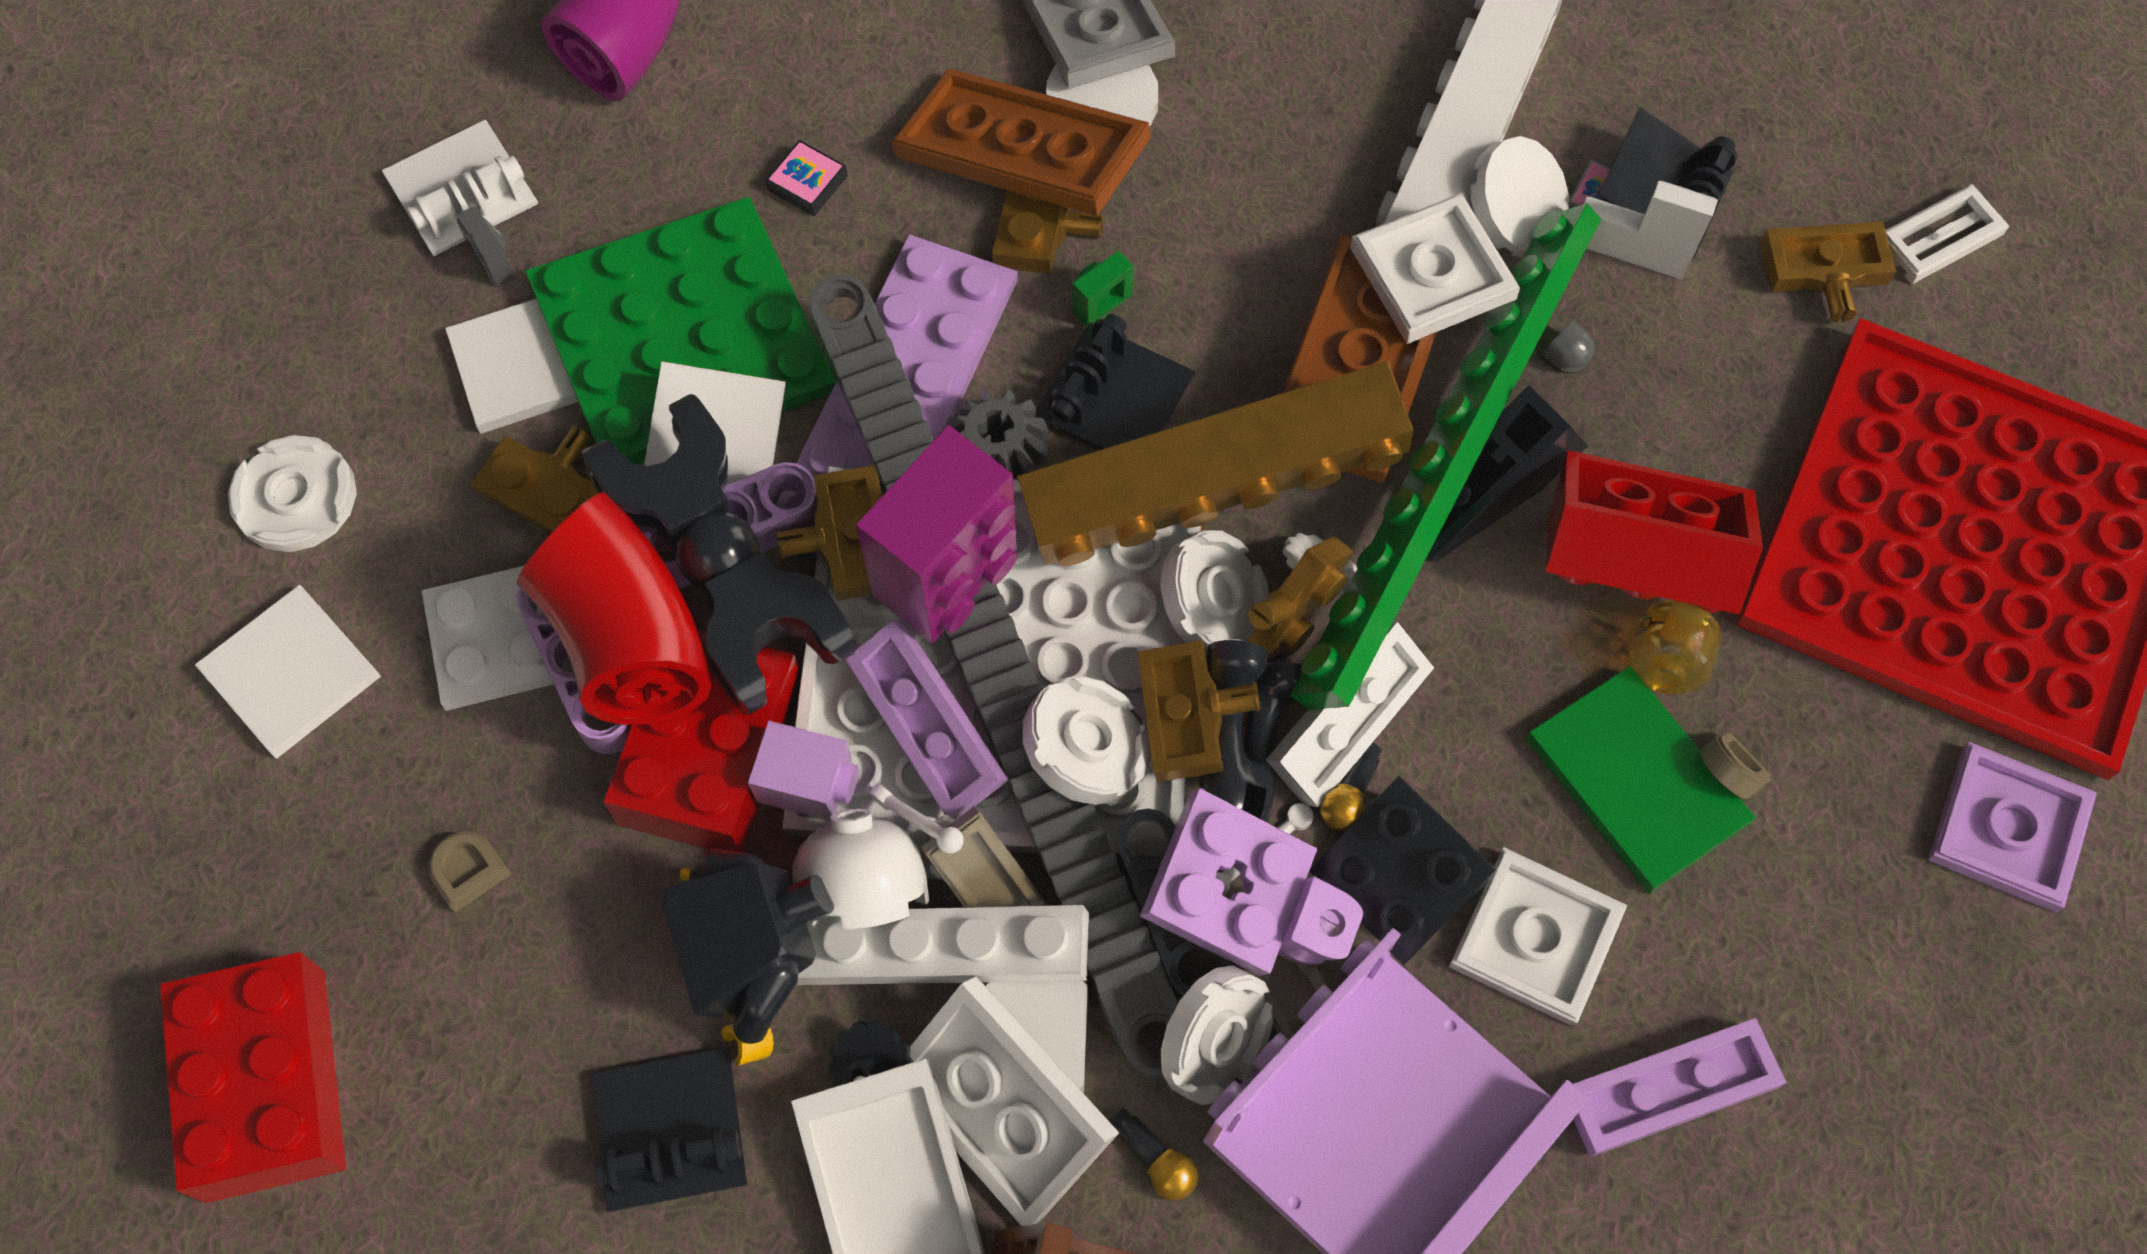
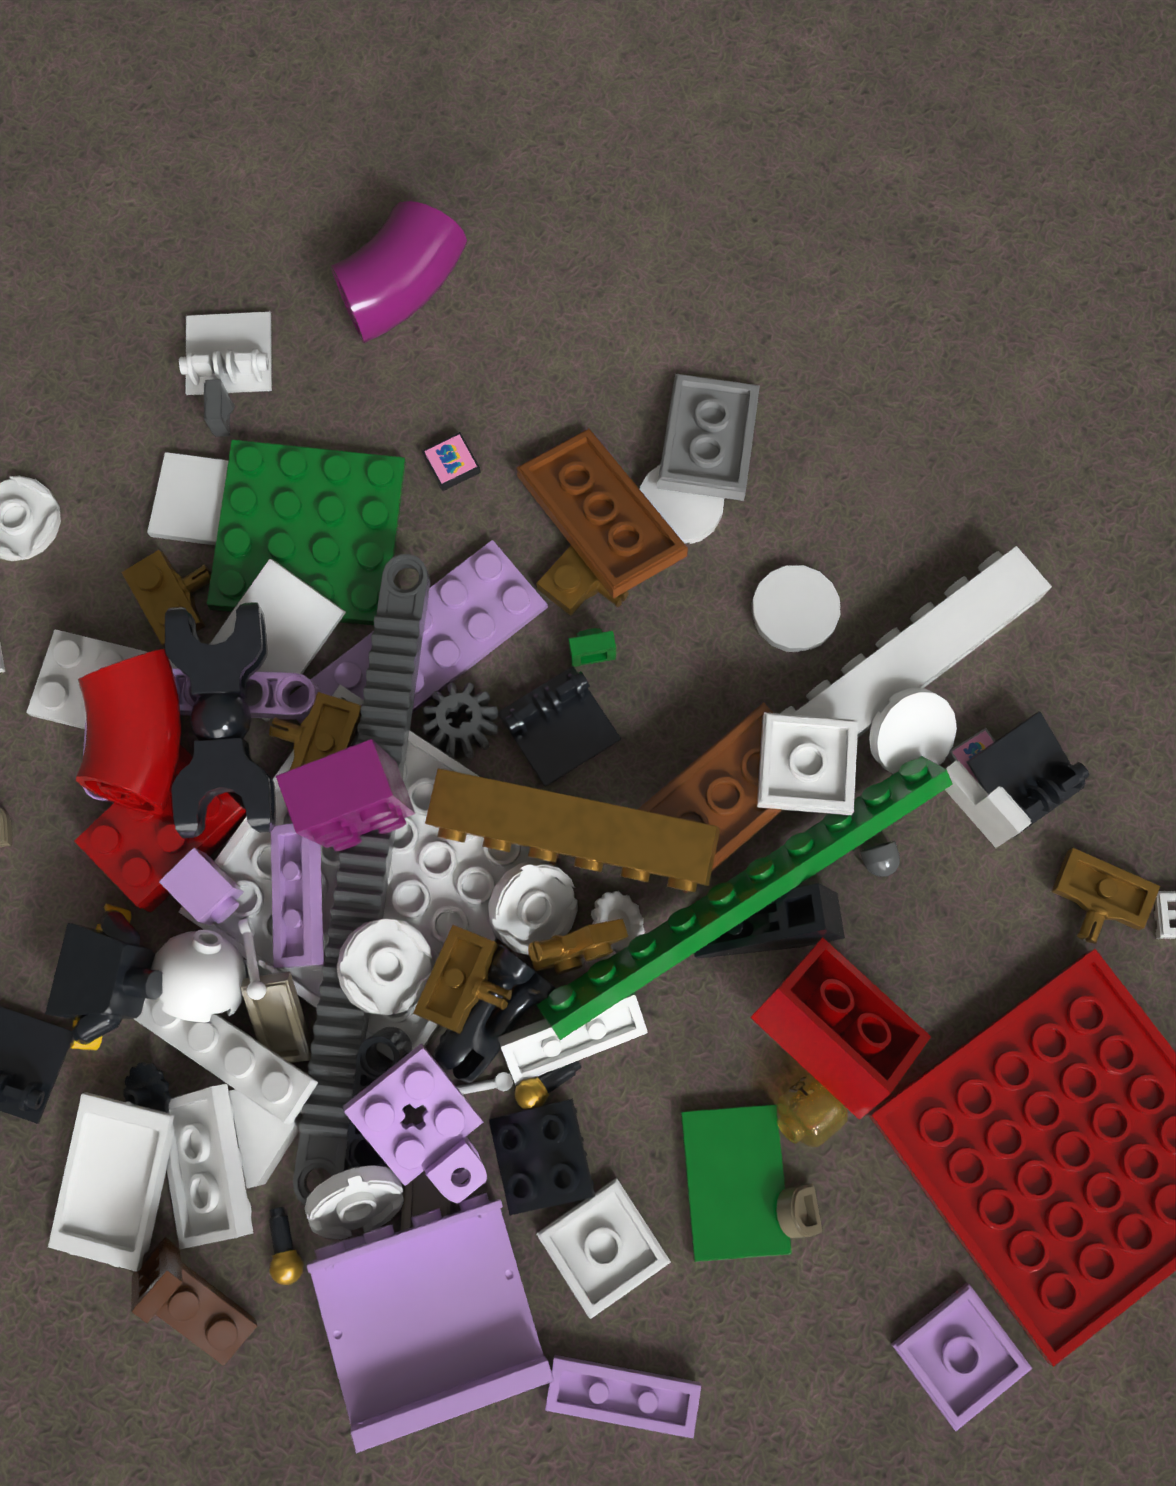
camera: 30 degrees right, 10 degrees up
none -> white tile [751,565,840,652]

